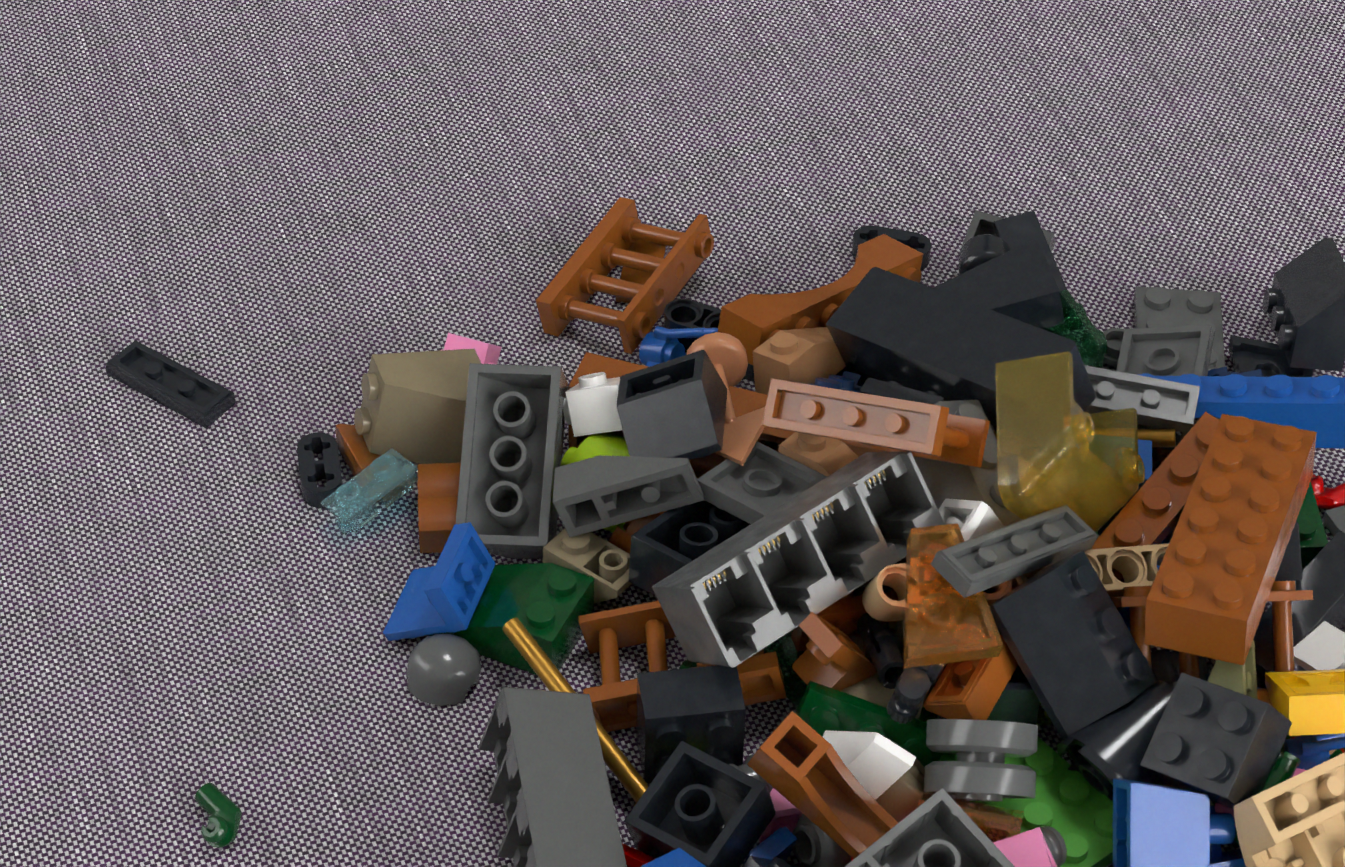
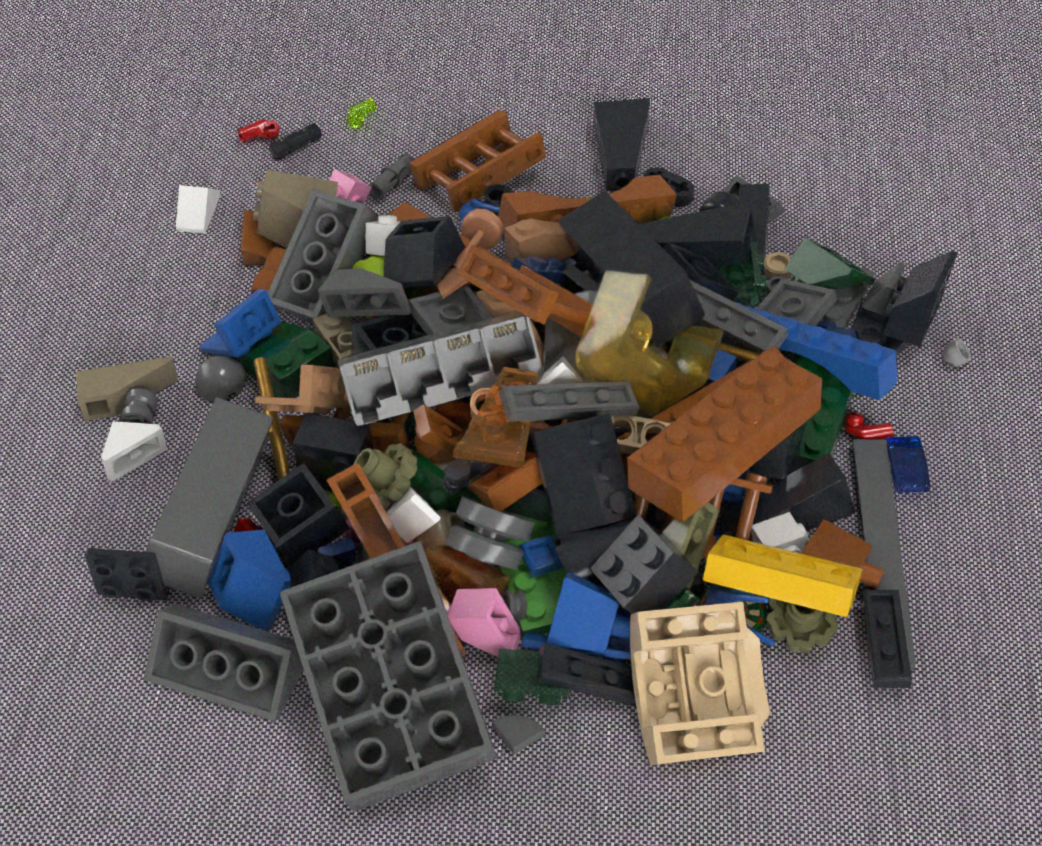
camera: 25 degrees right, 5 degrees up
black tile [106,340,235,428] -> none
dark green arm [195,783,242,848] -> none
black beam [297,432,343,508] -> none
clear light blue hinge [321,448,418,535] -> none
none -> dark tan slope [76,356,178,421]
none -> white slope [101,421,167,482]
none -> dark grey wheel [119,388,158,424]
none -> white slope [176,185,221,234]
none -> red arm [237,119,280,143]
none -> medium nougat bracket [255,365,346,414]
none -> black axle [270,123,322,159]
none -> clear neon green arm [346,98,377,129]
none -> olive plant [354,443,417,510]
none -> dark grey pin [369,153,415,199]
none -> blue tile [519,534,564,578]
none -> black slope [593,98,650,191]
none -> tan tile [763,252,792,279]
none -> slope [784,237,876,289]
none -> dark grey slope [861,262,905,315]

